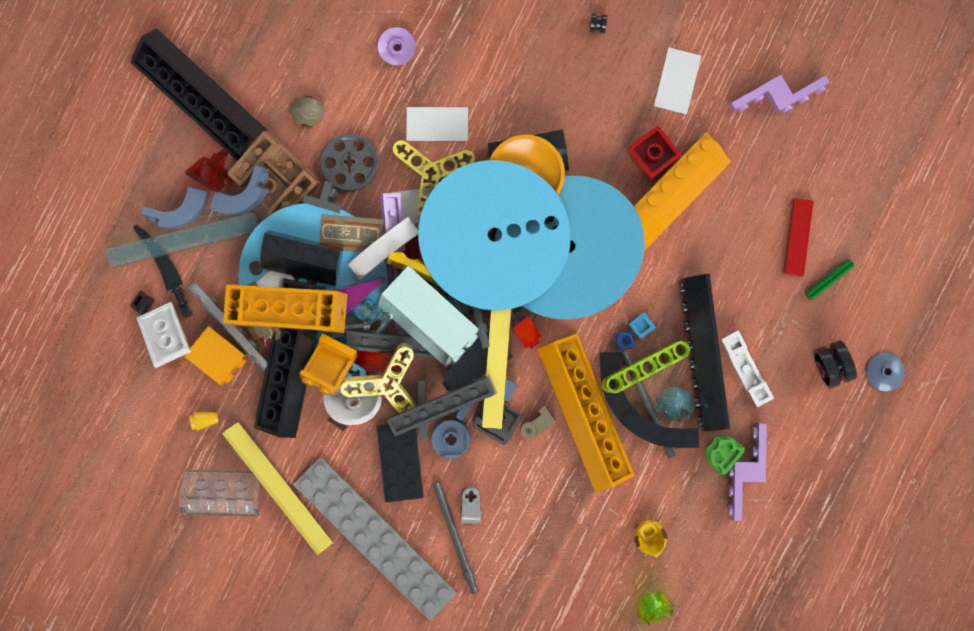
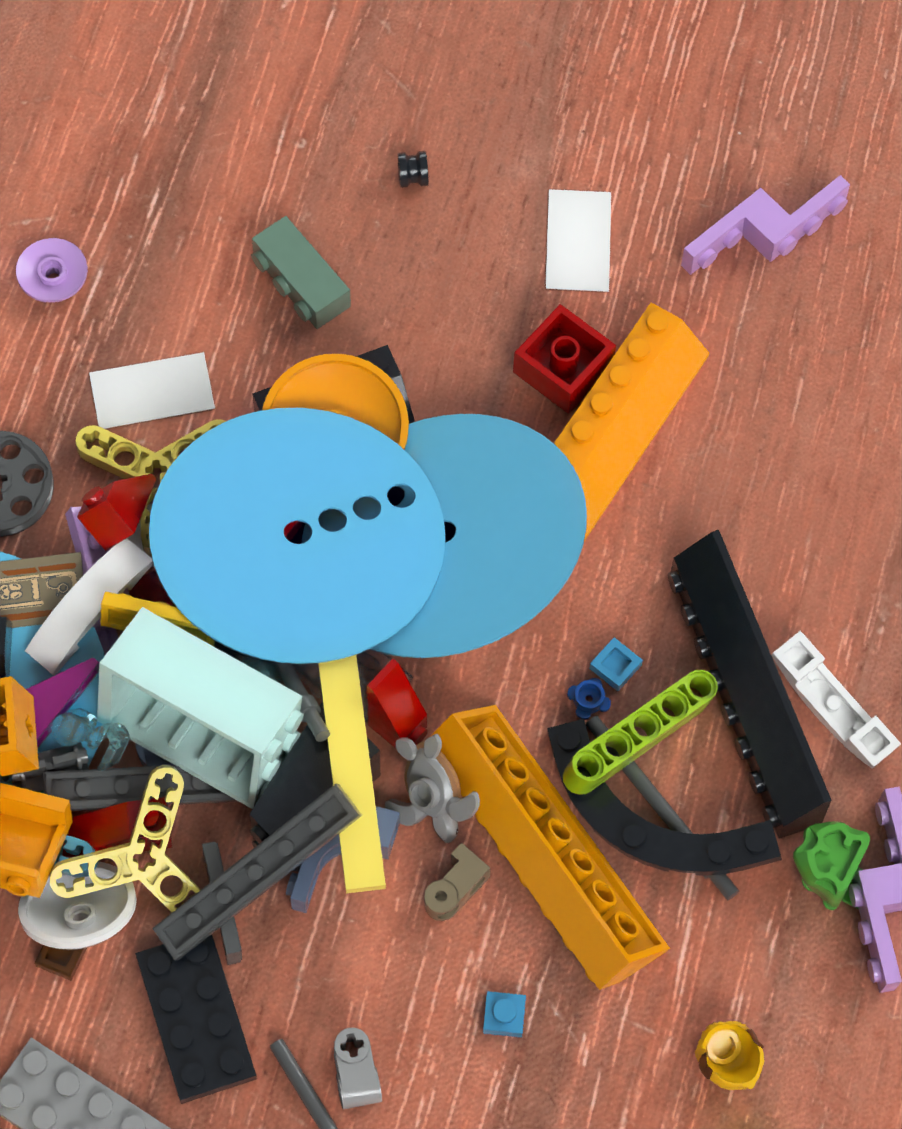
camera: 20 degrees left, 20 degrees down
sand blue plate [432,420,470,459] -> none
dark grey bracket [472,405,522,445] -> none
clear light blue cone [656,386,693,421] -> none
red tile [784,198,814,277] -> none
none -> red slope [77,473,156,551]
none -> sand green brick [251,216,351,329]
none -> light grey animal [385,734,480,843]
none -> dark azure plate [483,991,526,1037]

